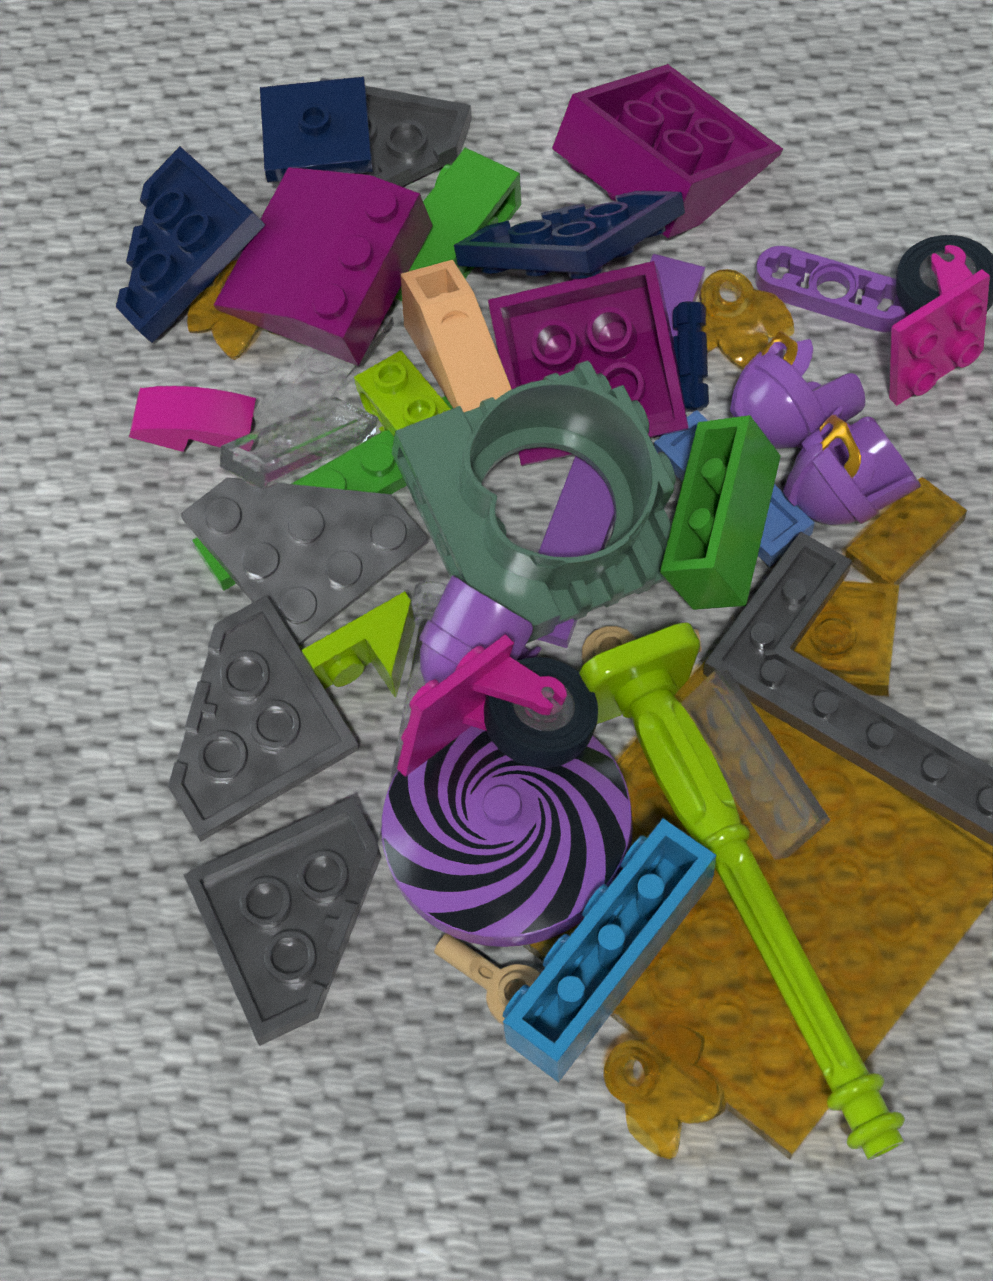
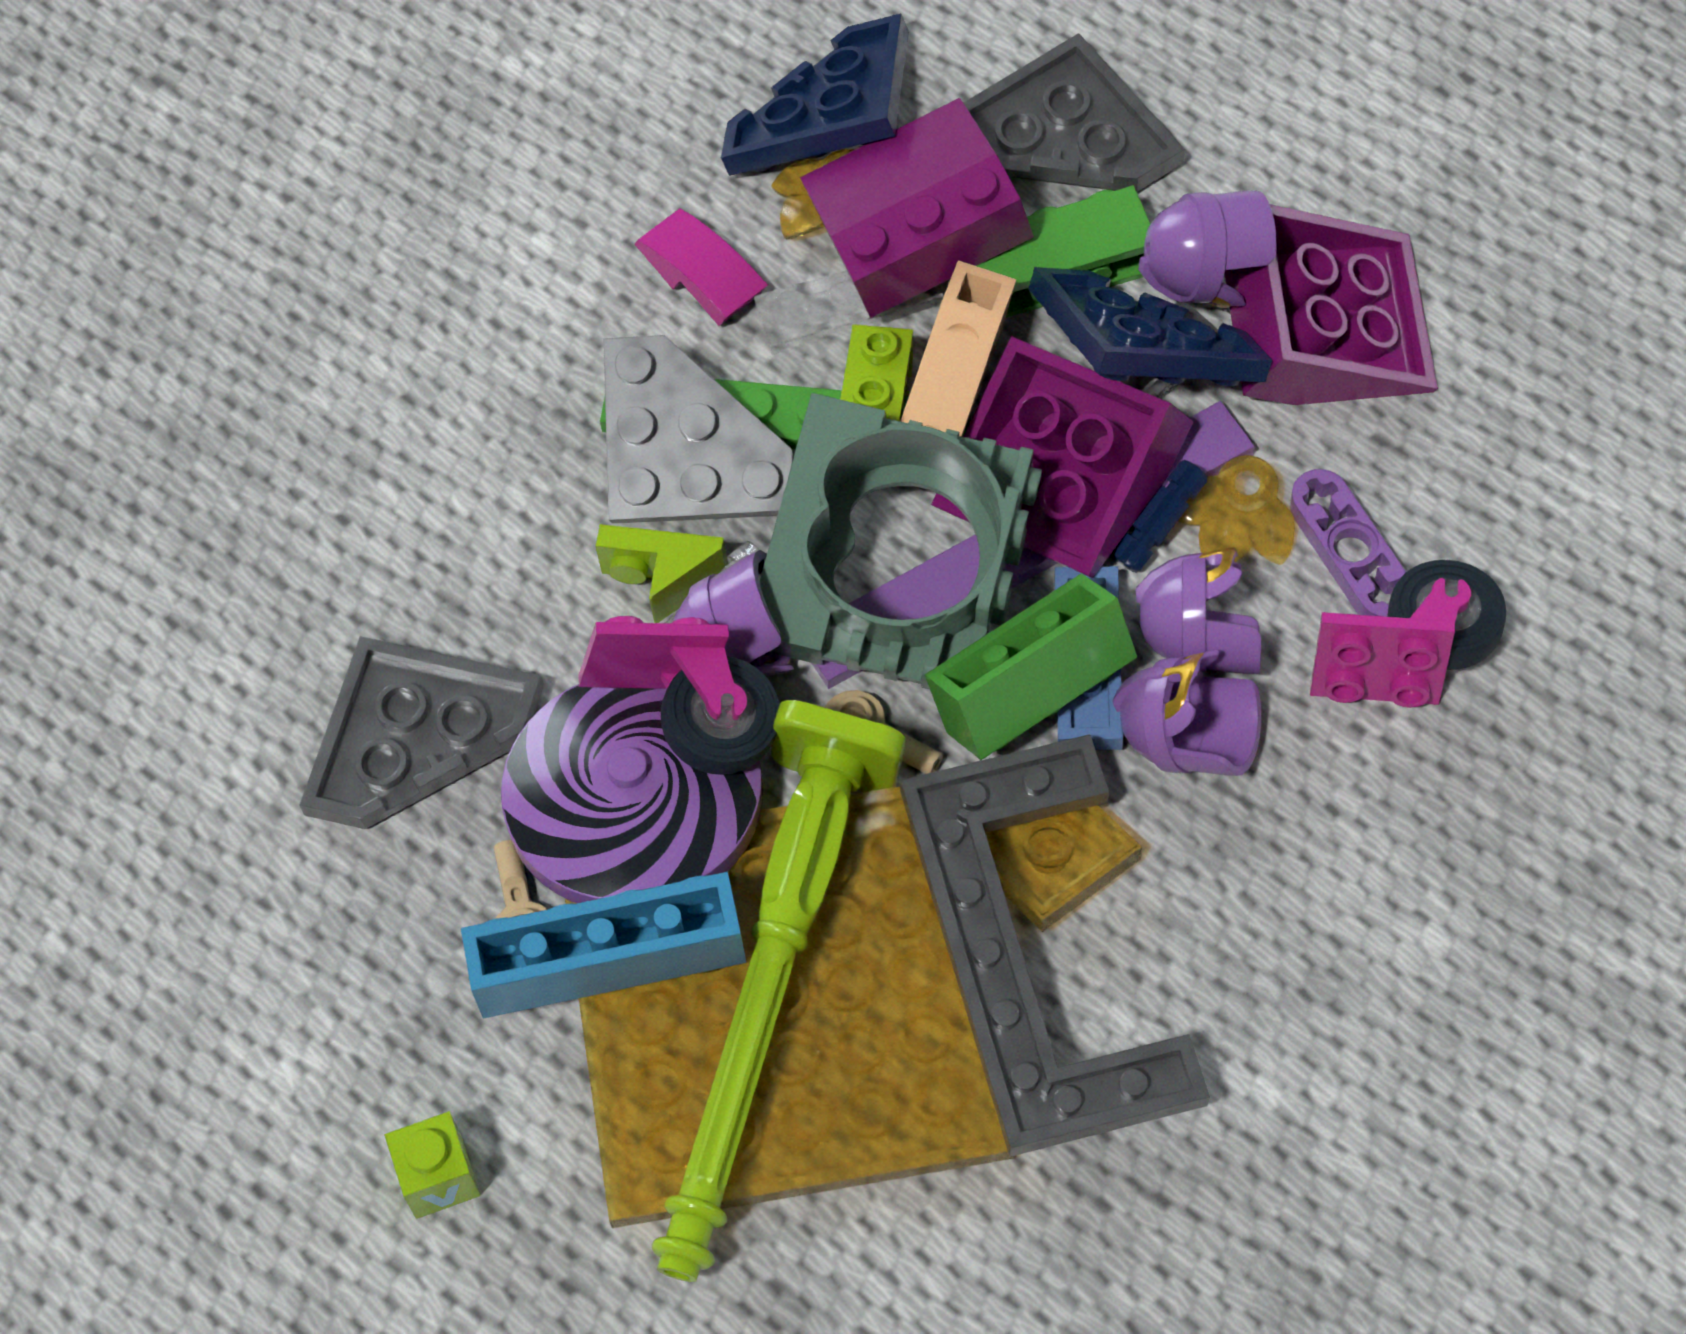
camera: 40 degrees right, 0 degrees up
flat silver plate [168,595,358,842] -> none
clear plate [219,397,378,489] -> none
dark blue plate [260,76,373,183] -> none
clear yellow plate [603,1025,726,1159] -> none
clear plate [681,670,830,860] -> none
clear yellow plate [845,477,968,595] -> none
none -> lime brick [384,1111,481,1219]
none -> medium lavender helmet [1138,190,1276,308]

